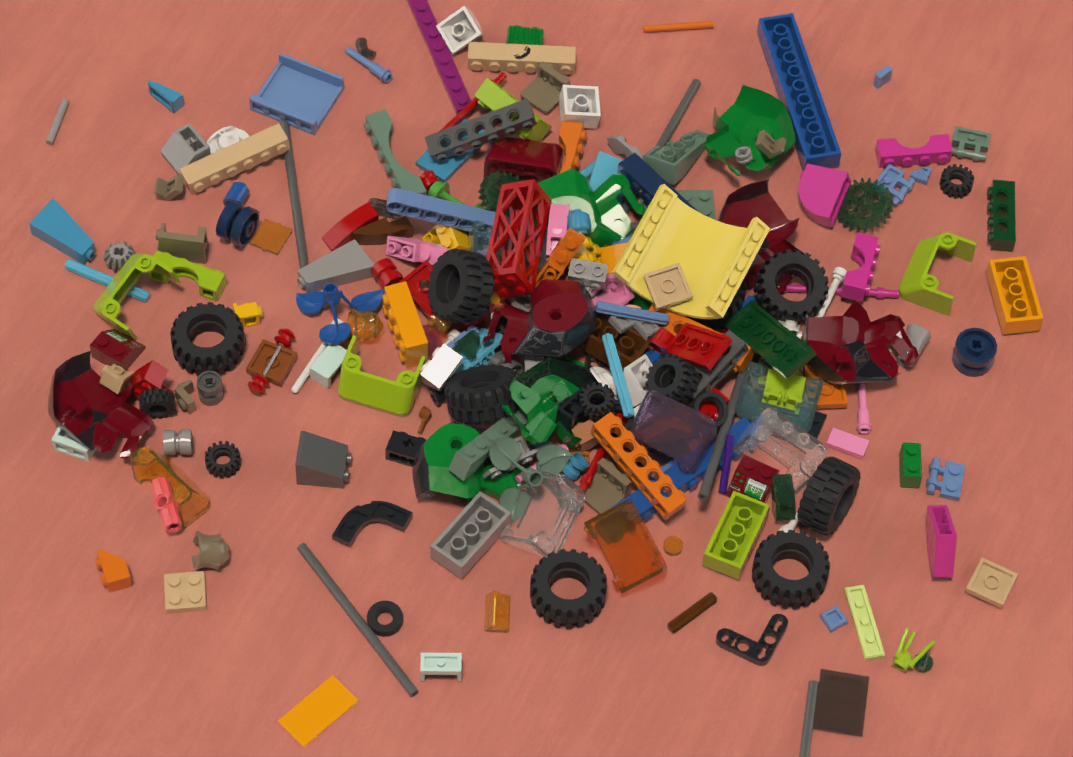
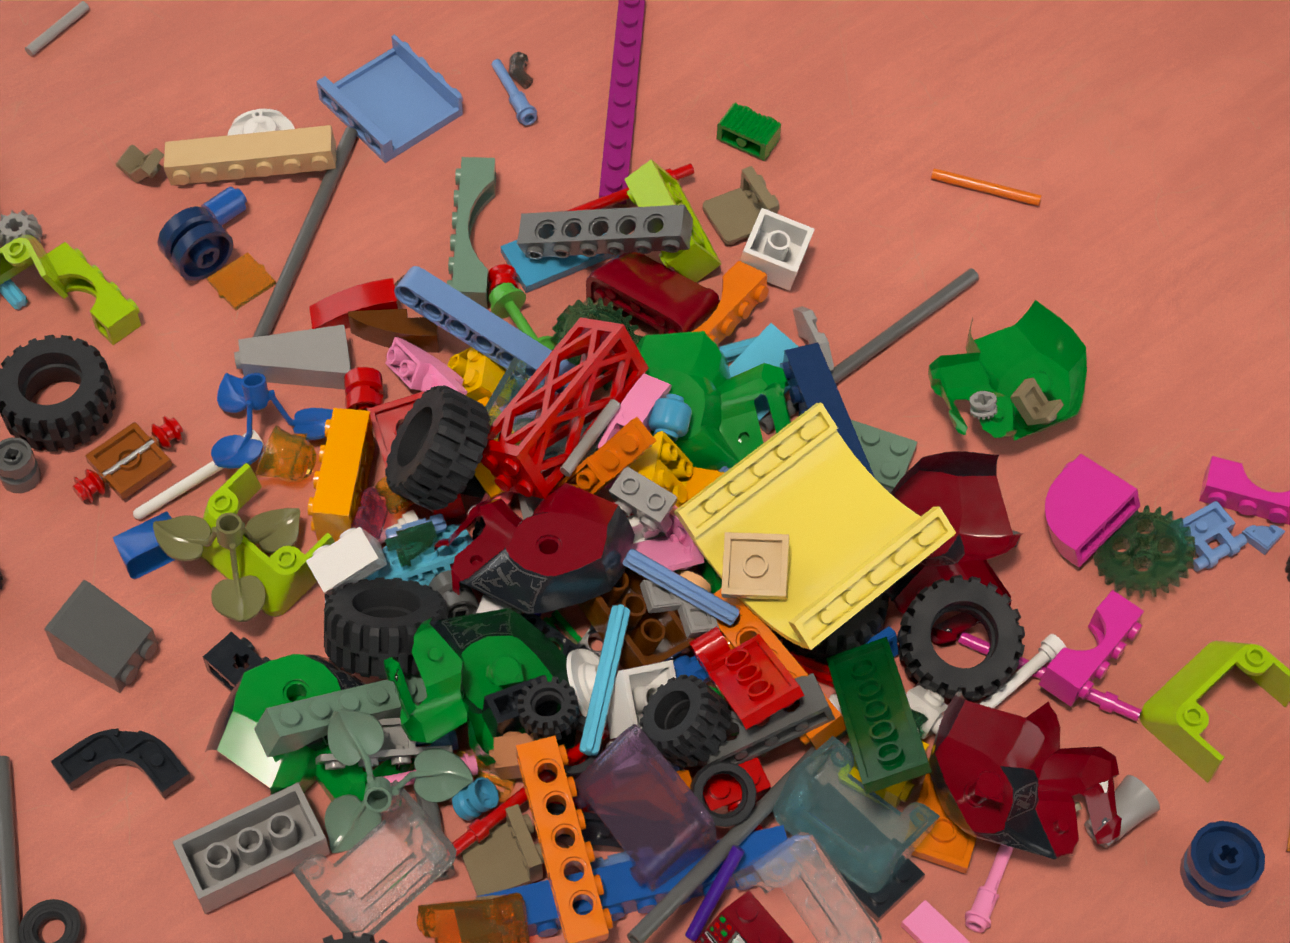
camera: 25 degrees right, 0 degrees up
dark azure slope [148,80,184,113] -> none
dark tan panel [156,223,209,264] -> none
light grey slope [160,123,211,175] -> none
yellow brick [233,302,263,328] -> none
light aqua panel [309,344,347,389] -> none
dark orange hand [417,406,432,434] -> none
white slope [436,5,482,55] -> none
tan brick [468,42,576,75] -> none
sand green wedge [643,130,710,185] -> none
blue brick [757,13,841,170] -> none
lime hinge [761,369,806,414] -> none
tile [873,66,893,89] -> none
none -> blue piece [113,511,175,579]
none -> olive plant [153,508,300,622]
none -> light grey bar [560,399,621,477]

